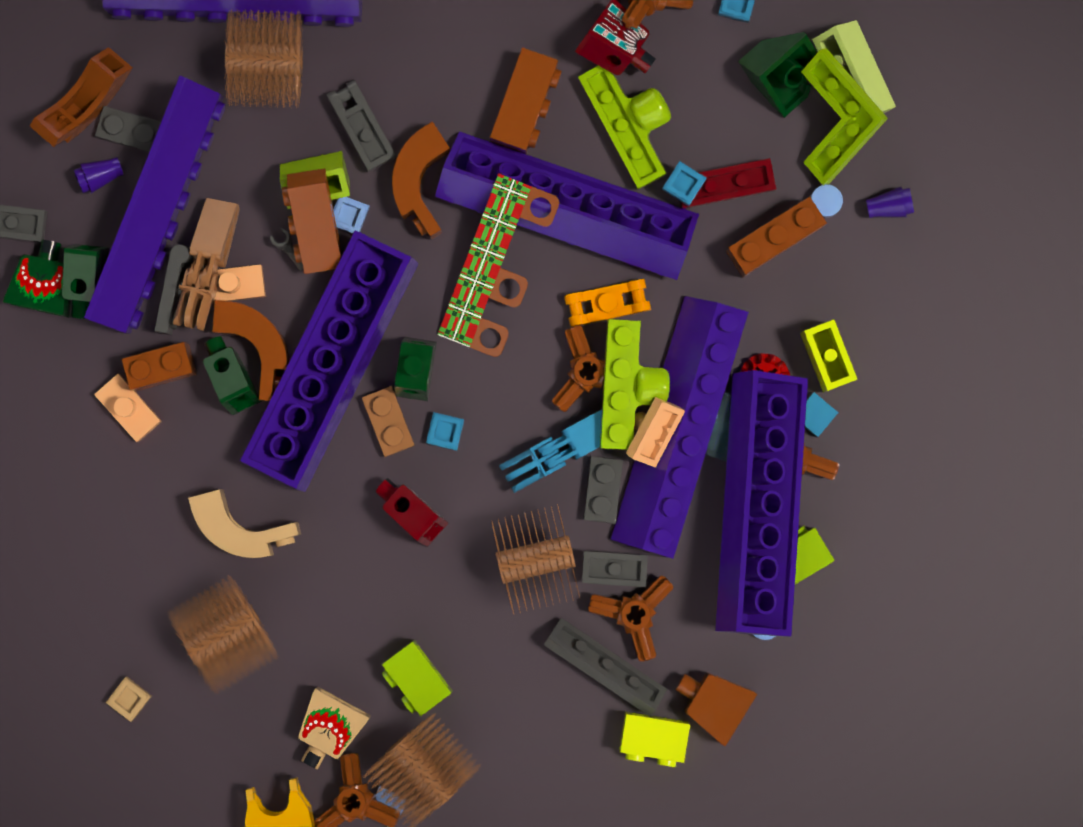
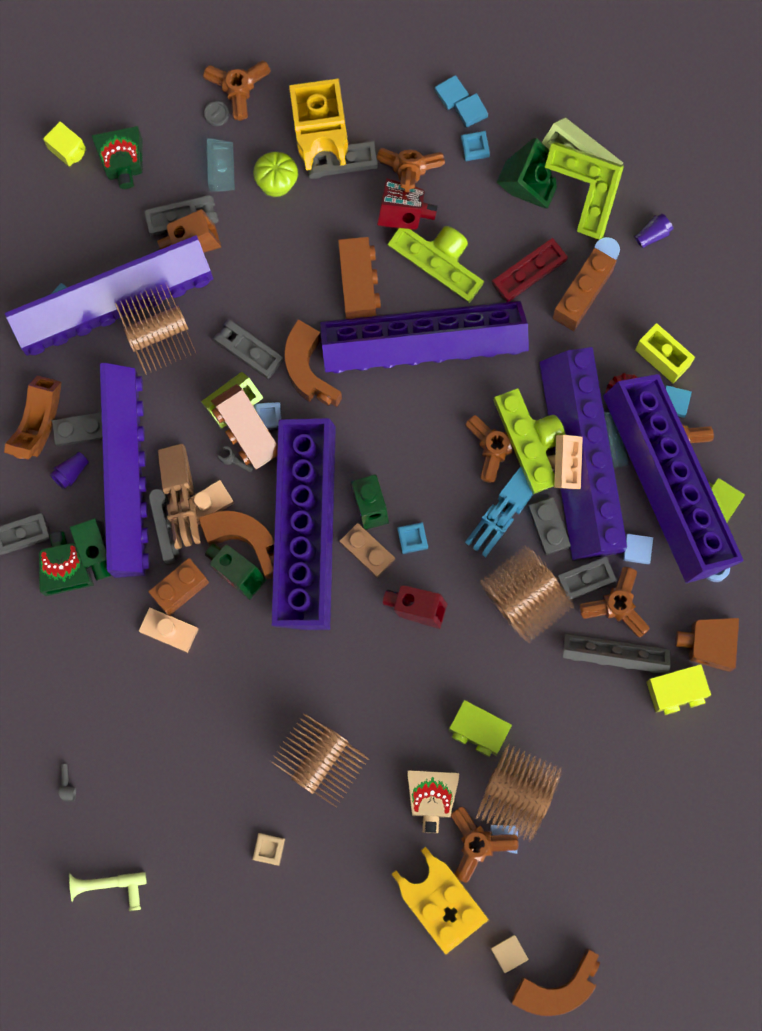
camera: 20 degrees left, 10 degrees down
tan arch [188,489,301,558] -> none
piece [437,173,559,357] -> none
light orange plate [564,279,651,327] -> none
dark azure tile [662,161,707,206] -> none
none -> light blue tile [623,534,653,564]

